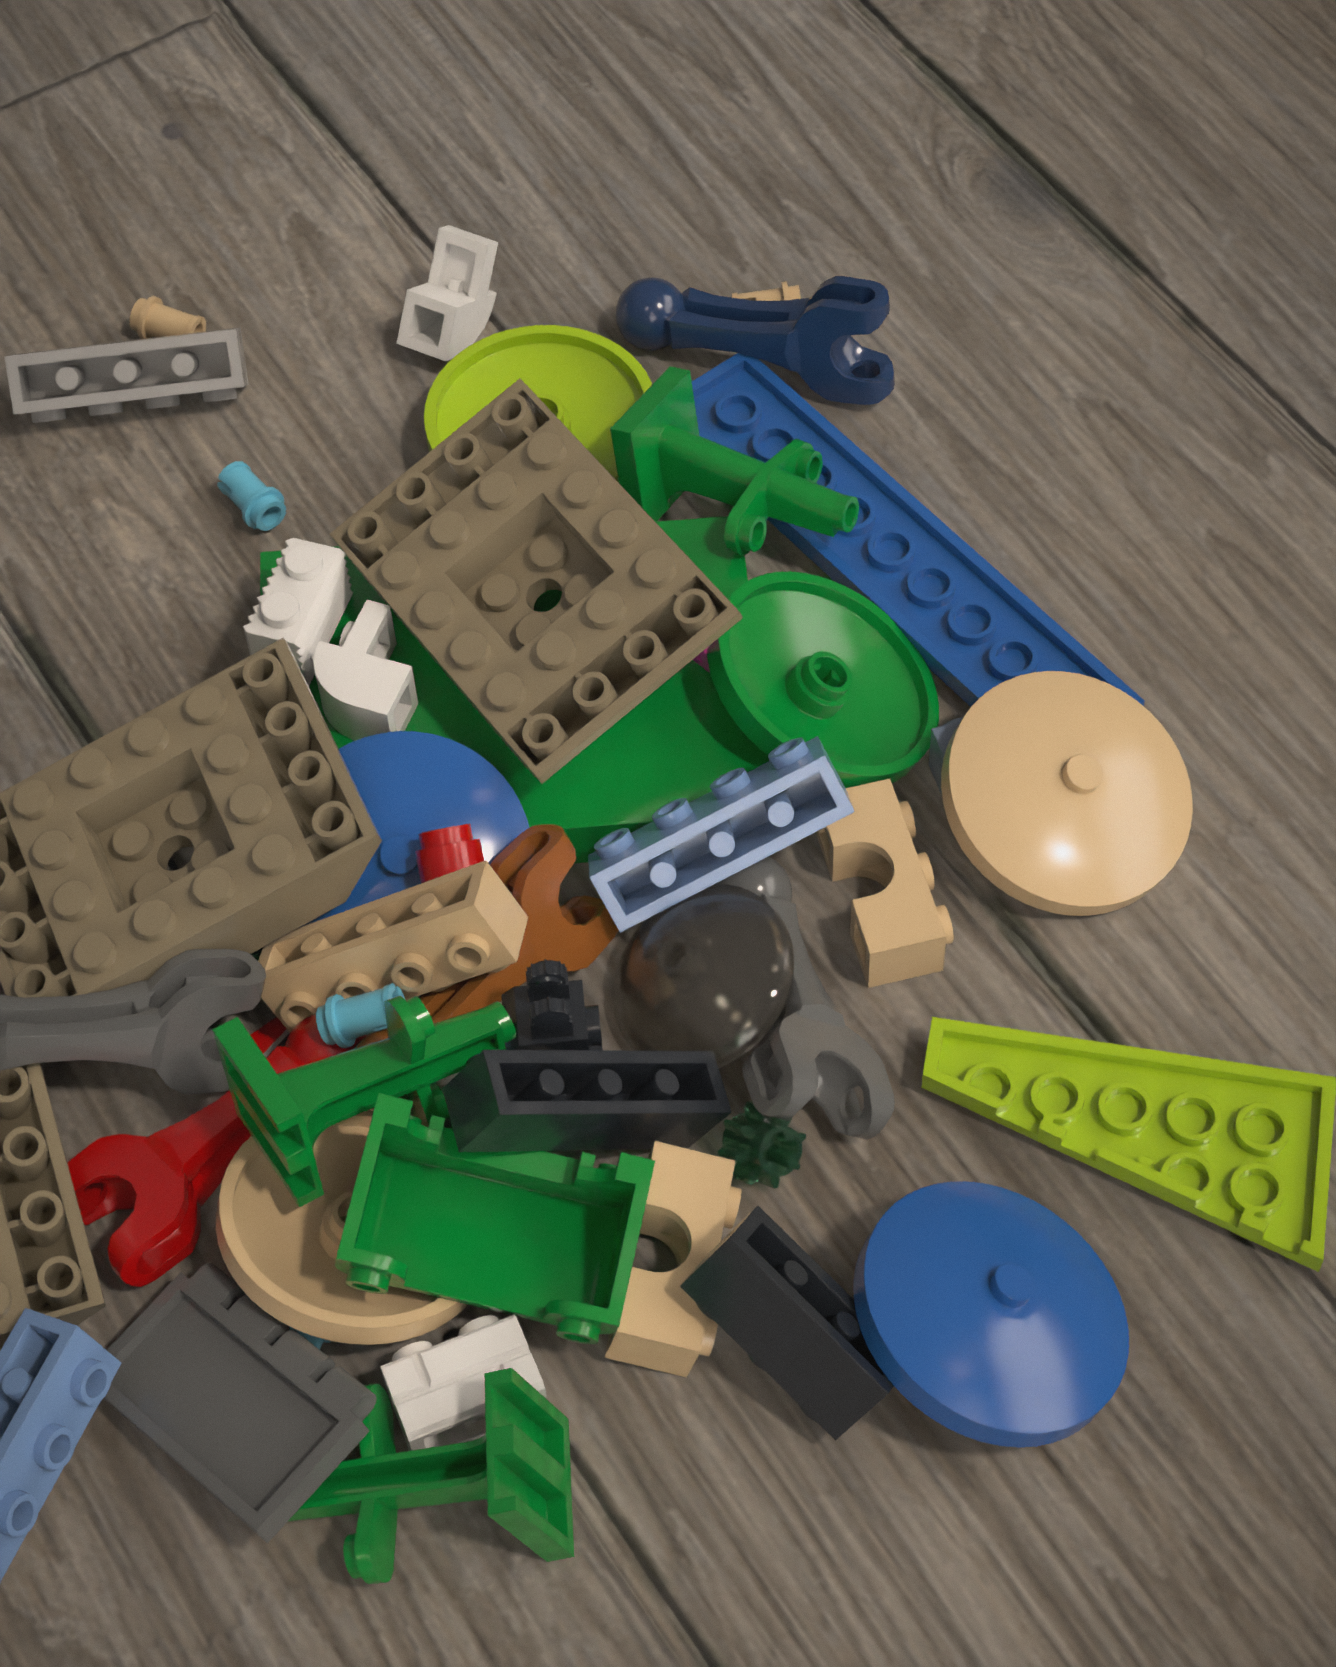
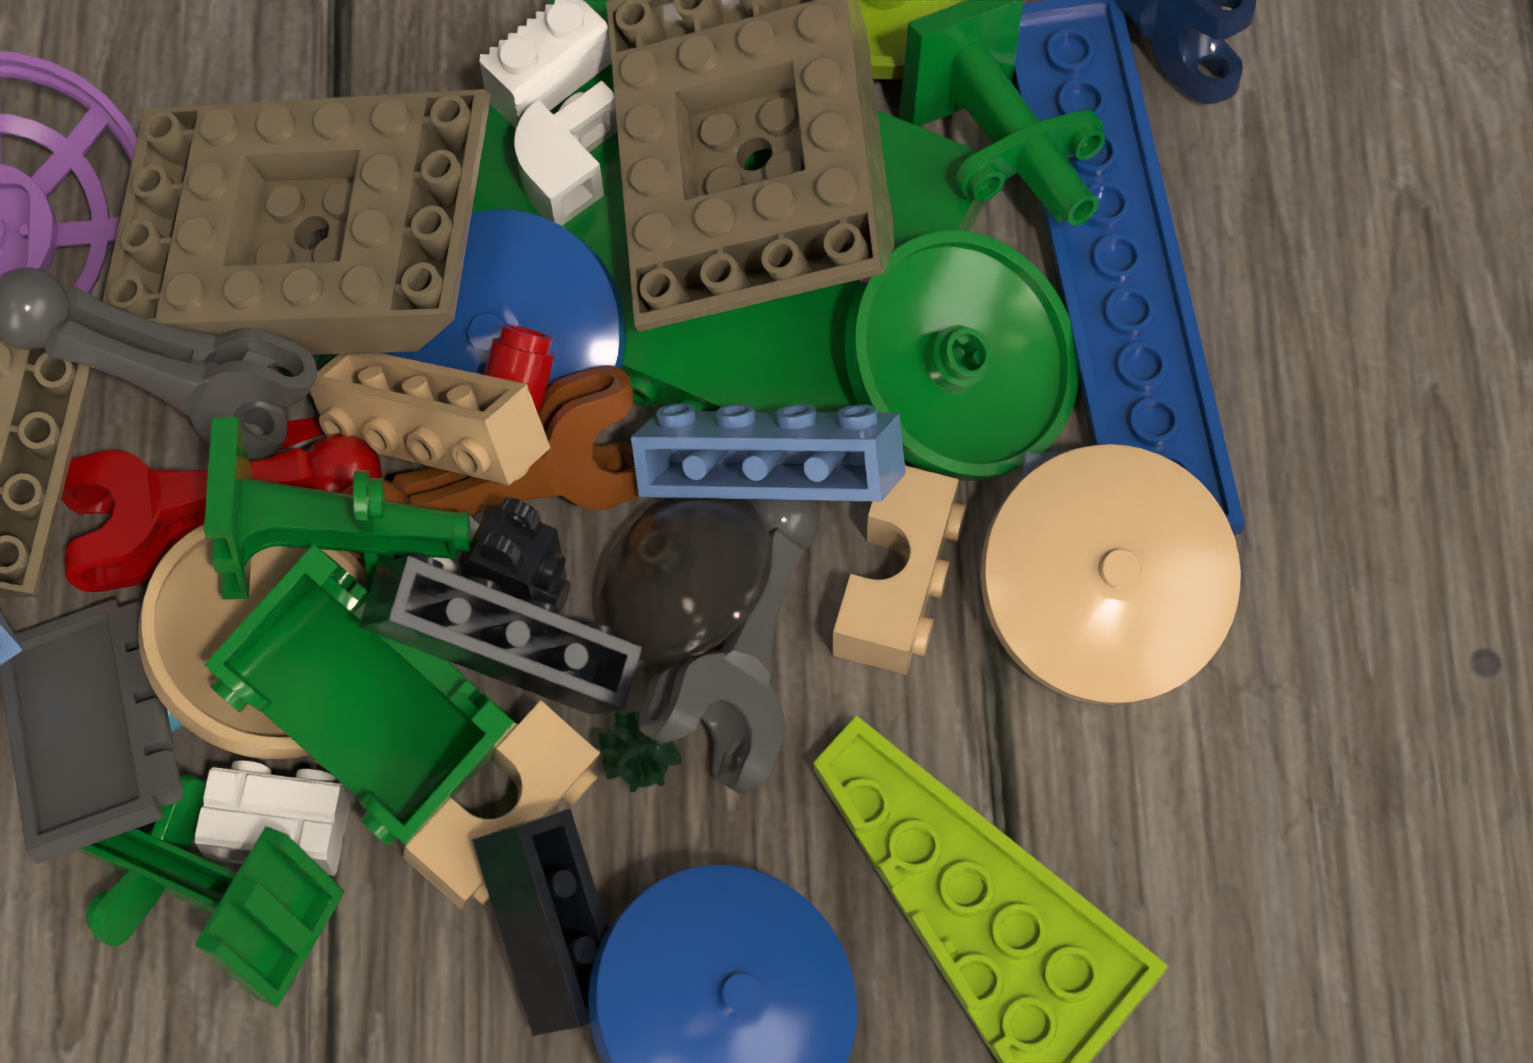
camera: 30 degrees right, 10 degrees up
medium azure pin [316,983,405,1048] -> none

